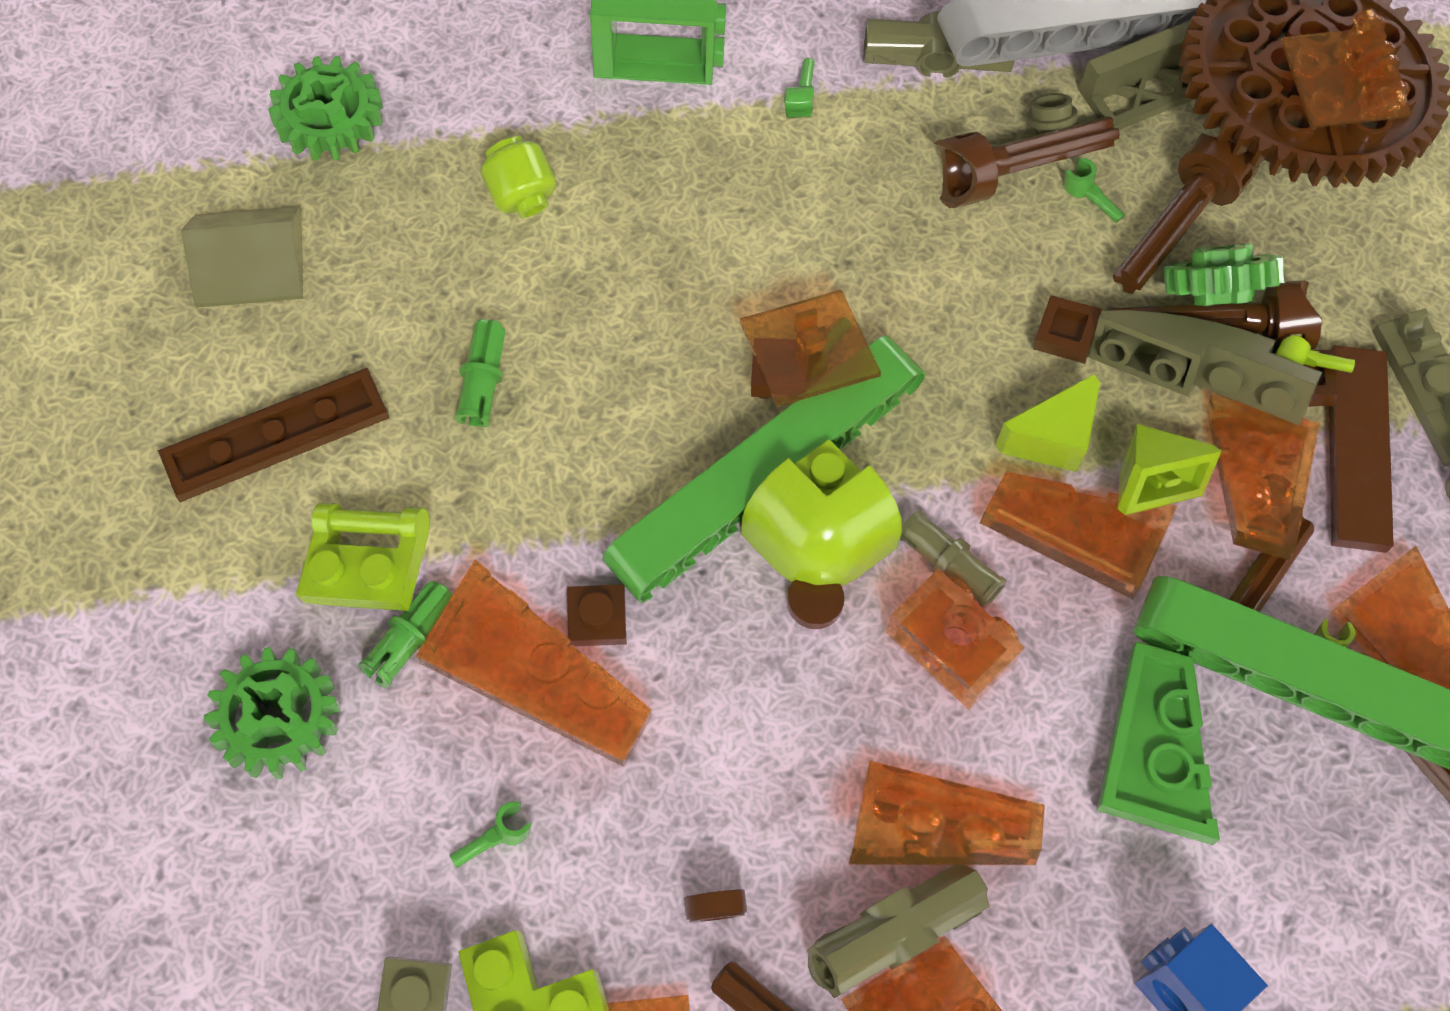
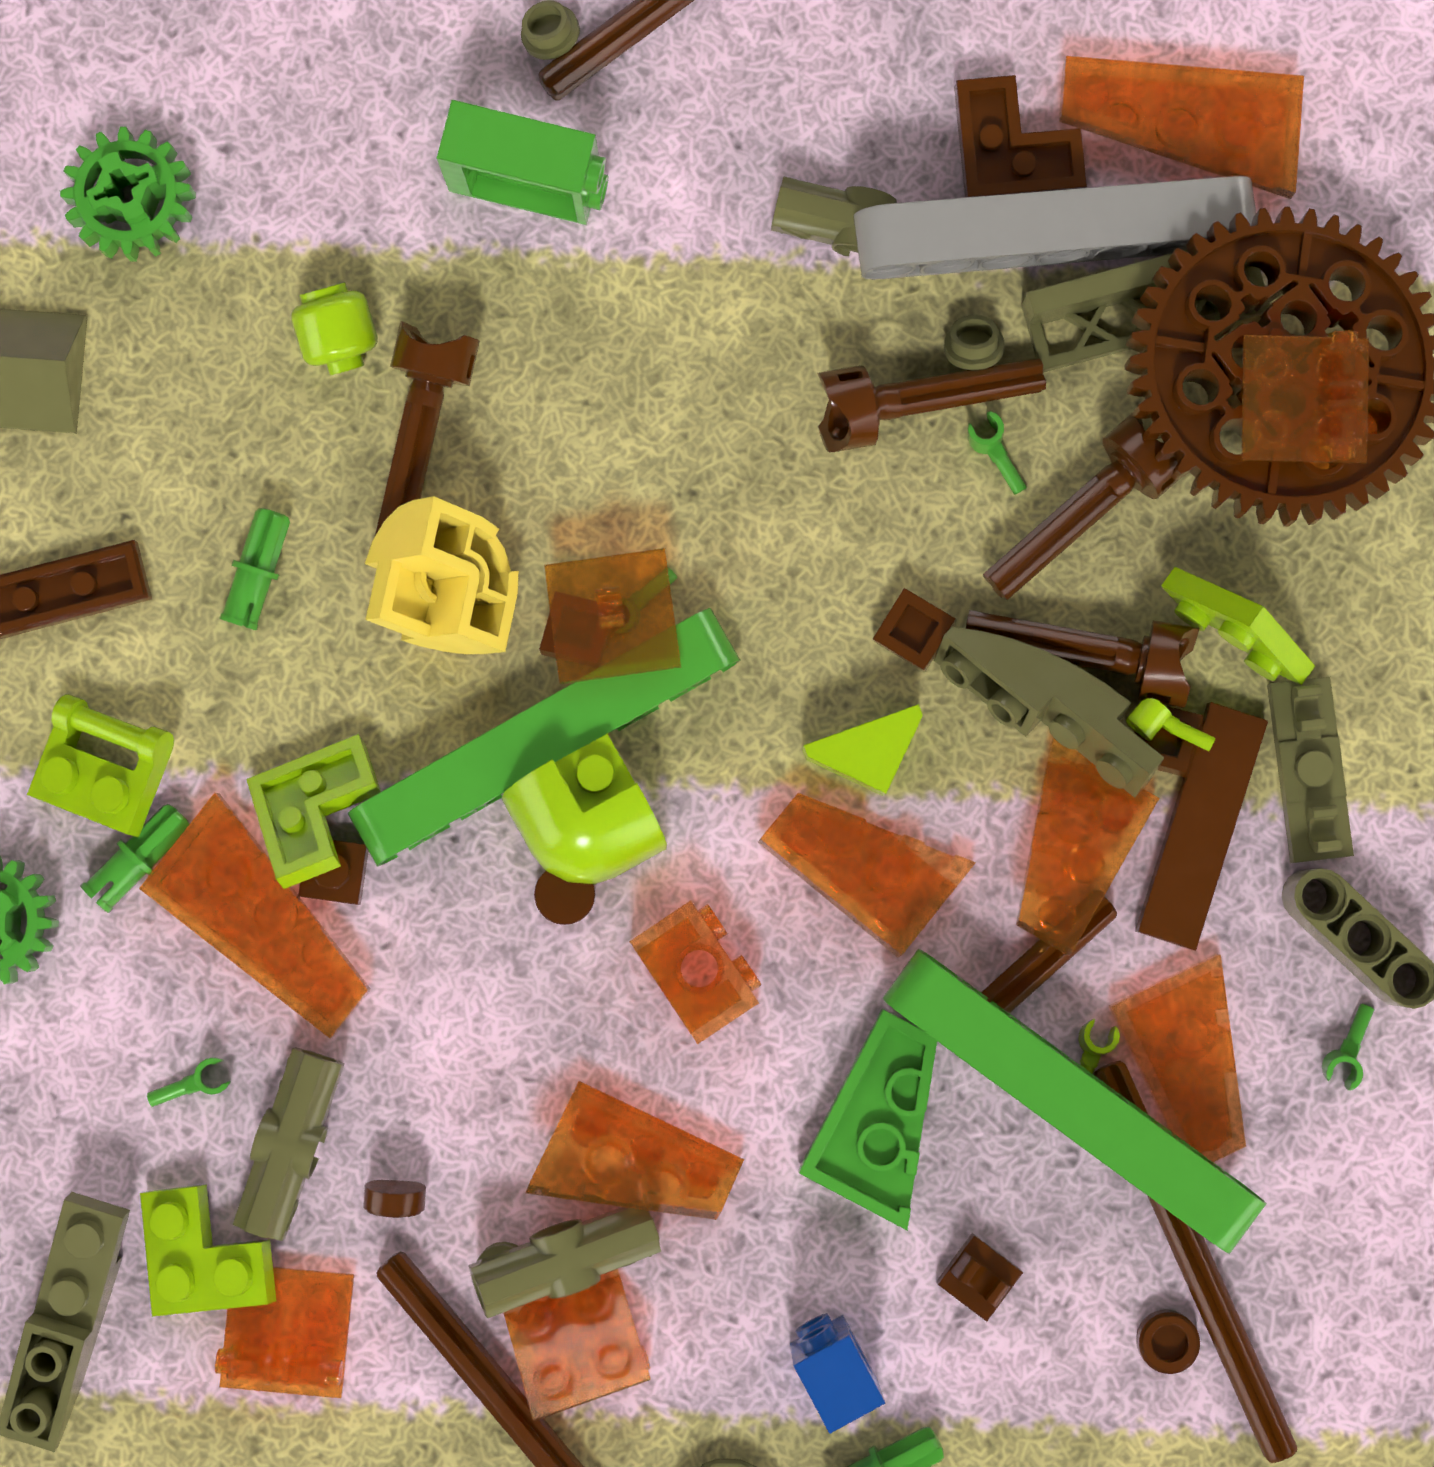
camera: 15 degrees right, 20 degrees up
bright green hand [784,58,815,118] -> none
olive pin [900,510,1007,608] -> none
lime slope [1117,424,1221,515] -> none
bright green gear [1164,243,1285,306] -> none
none -> olive piece [233,1047,345,1241]
none -> lime plate [246,734,381,889]
none -> light yellow brick [365,496,519,654]
none -> reddish brown piece [375,321,480,536]
none -> reddish brown tile [936,1233,1023,1322]
none -> lime plate [1161,567,1315,686]

